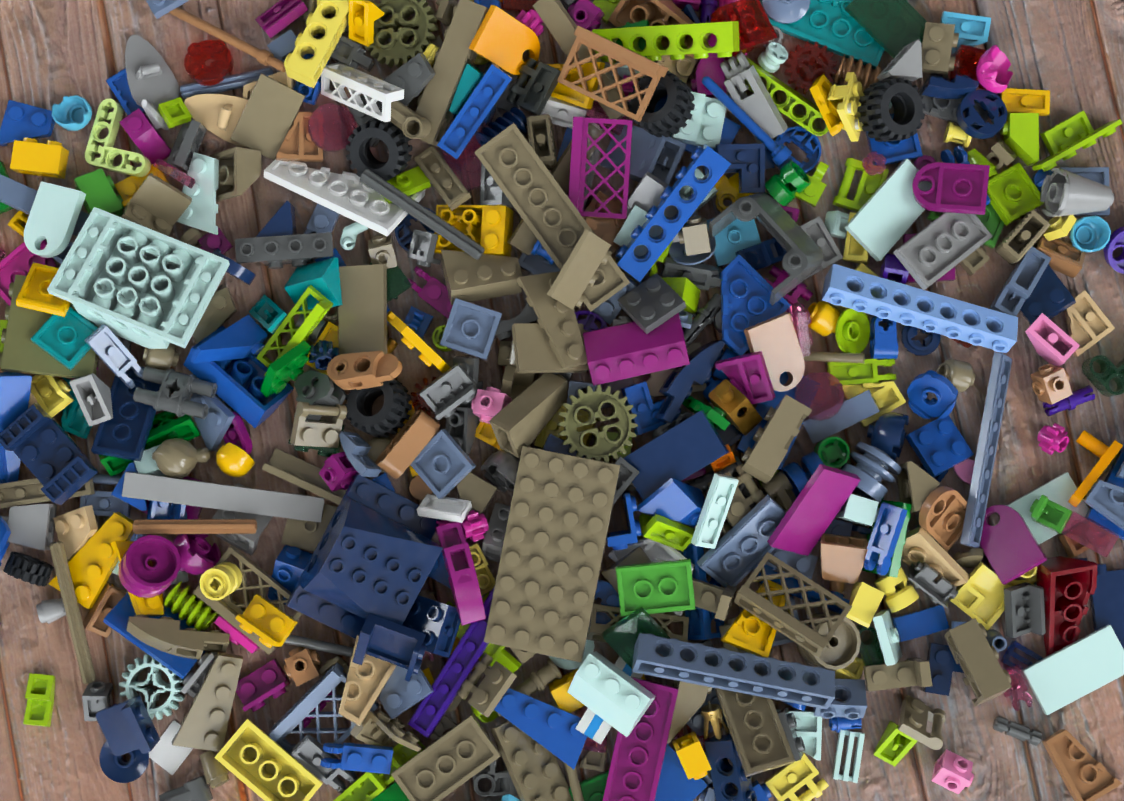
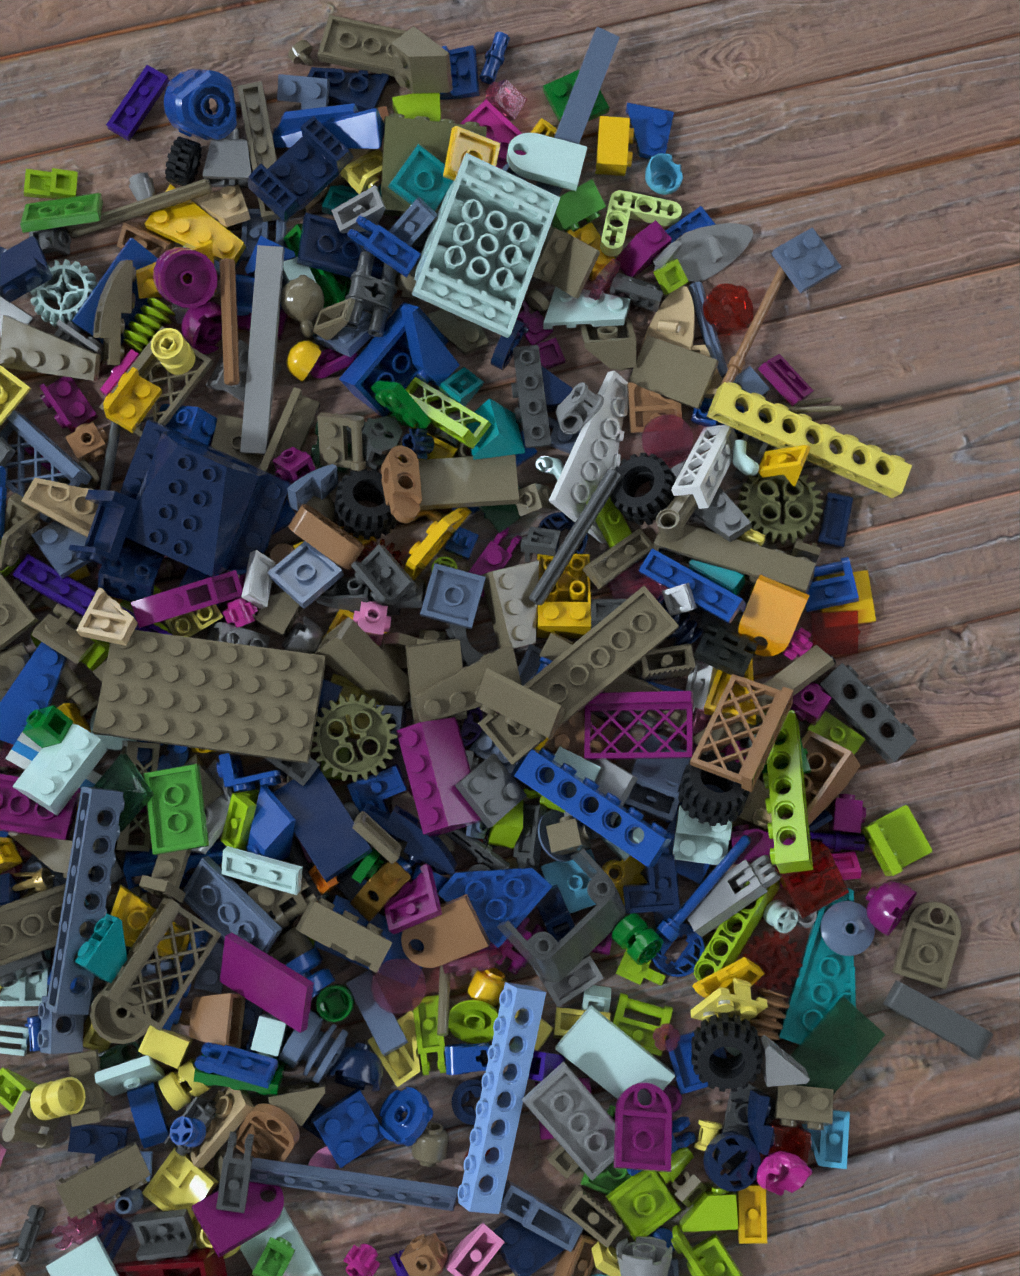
camera: 75 degrees right, 5 degrees down
none -> bright green tile [20,193,103,233]
none -> green brick [22,705,73,748]
none -> light yellow wheel [30,1077,86,1121]
none -> teal slope [75,913,127,983]
none -> tan wing [76,588,138,646]
none -> blue wheel [170,1116,206,1148]
none -> dark grey hinge [216,1131,254,1213]
none -> dark tan slope [313,298,356,341]
none -> blue hinge [347,216,421,278]
none -> dark tan tile [352,811,402,864]
none -> magenta tile [537,337,565,370]
none -> light grey piece [555,382,604,434]
none -> light grey tile [662,583,697,616]
none -> light aqua arm [732,440,759,476]

